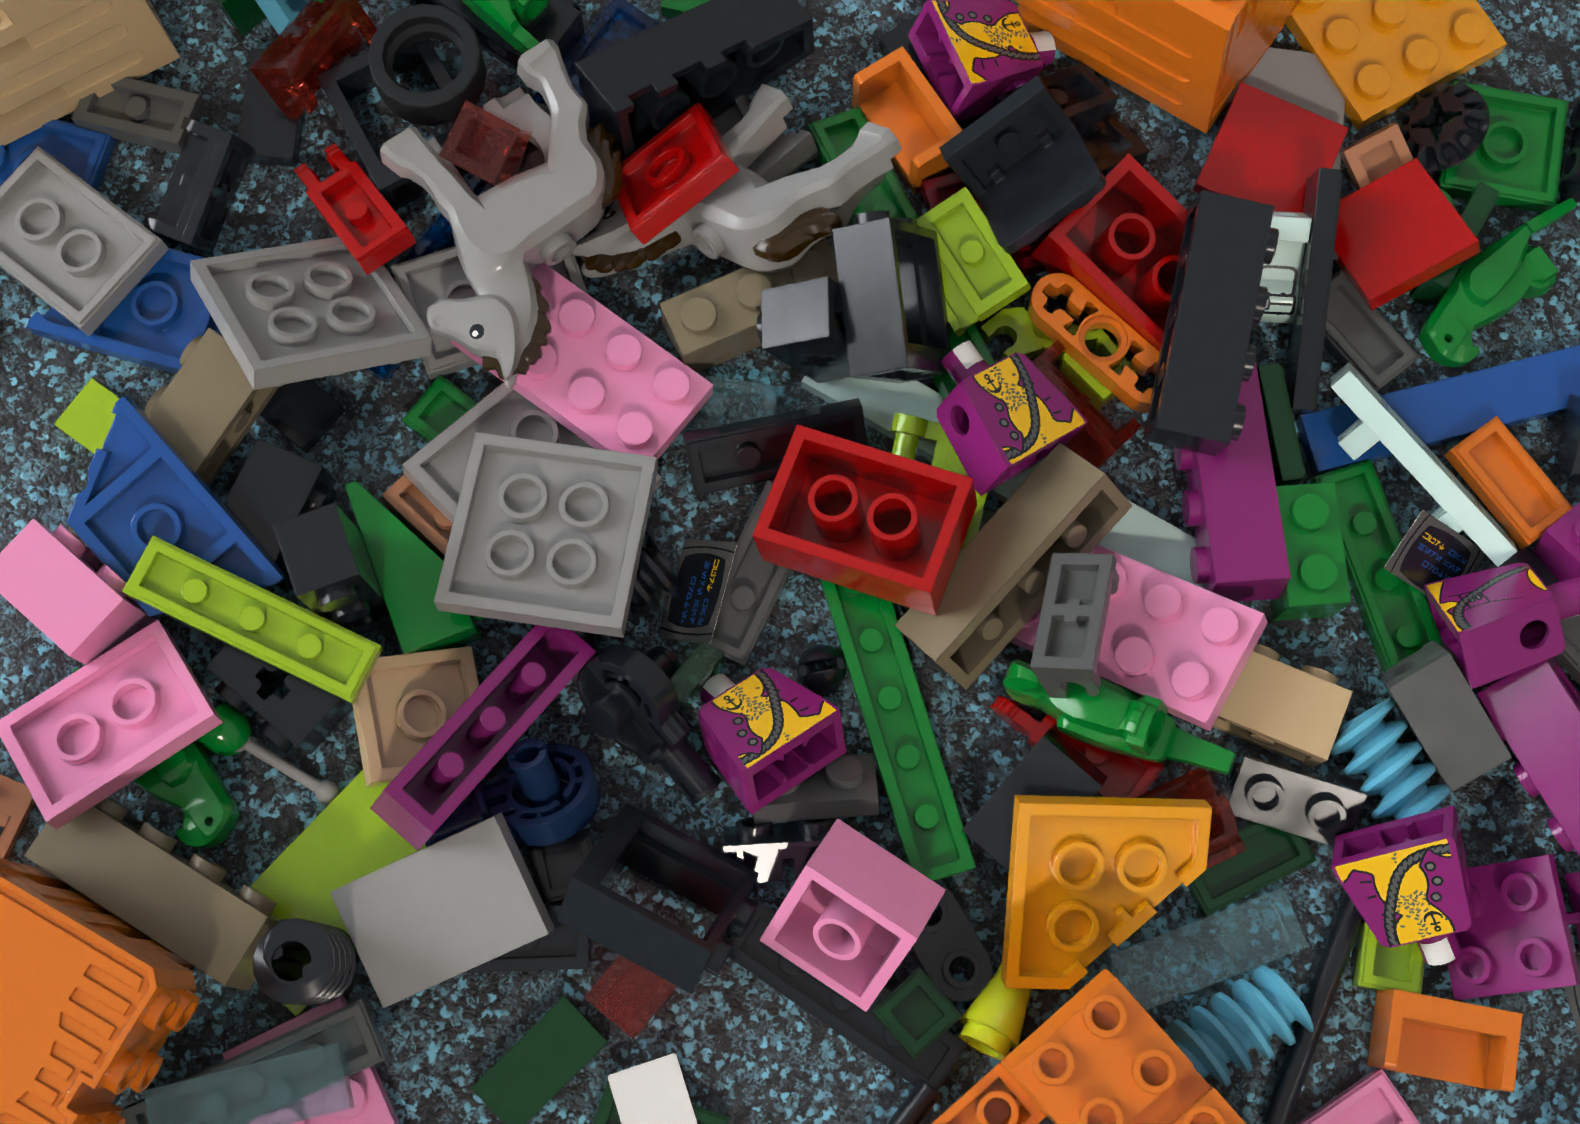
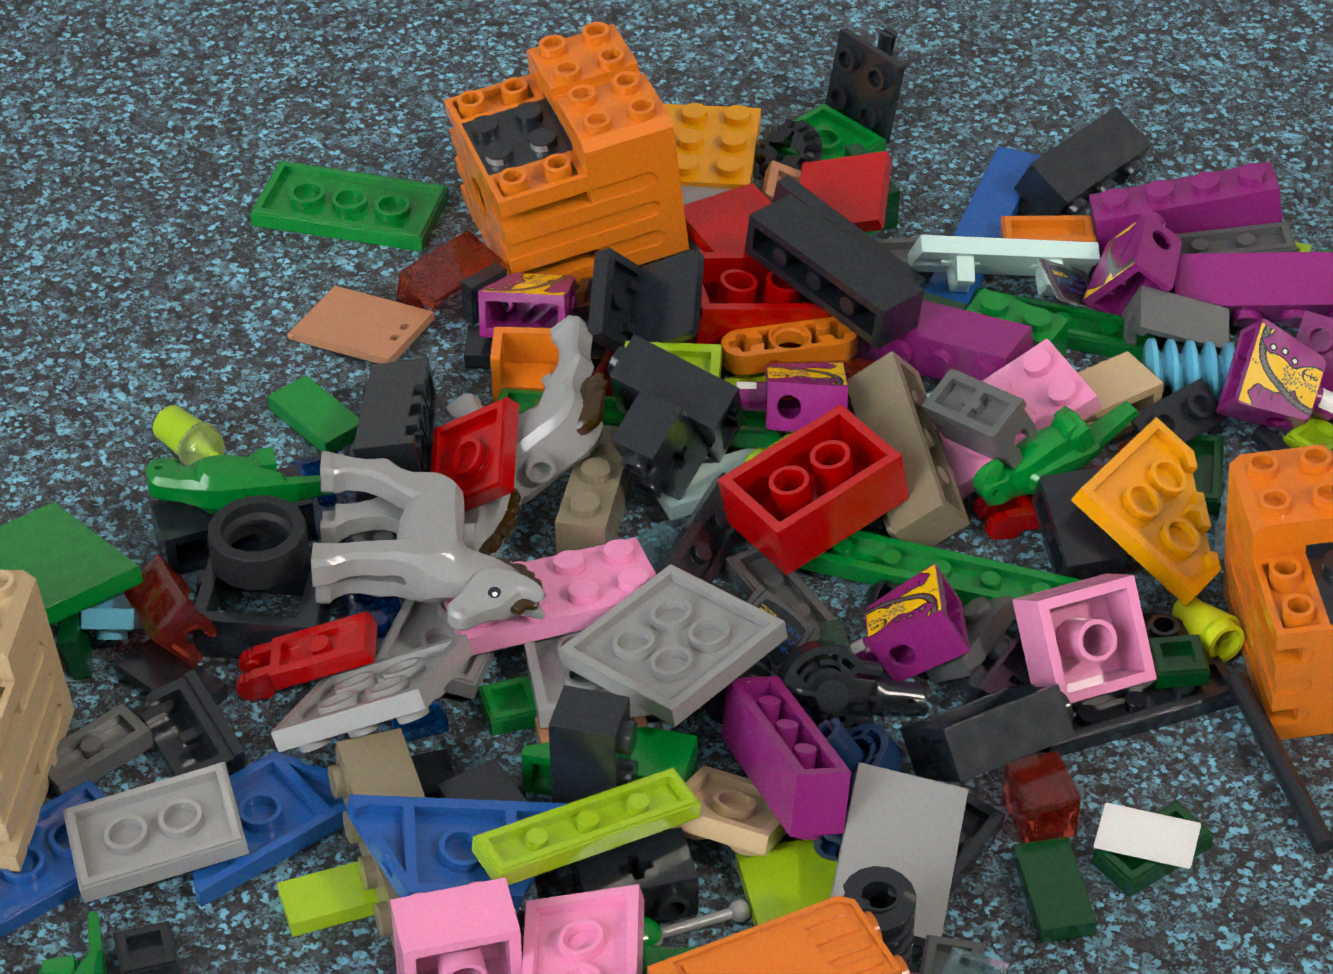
camera: 55 degrees left, 35 degrees down
clear red brick [439,100,533,185] -> none
green animal [1419,198,1577,368] -> none

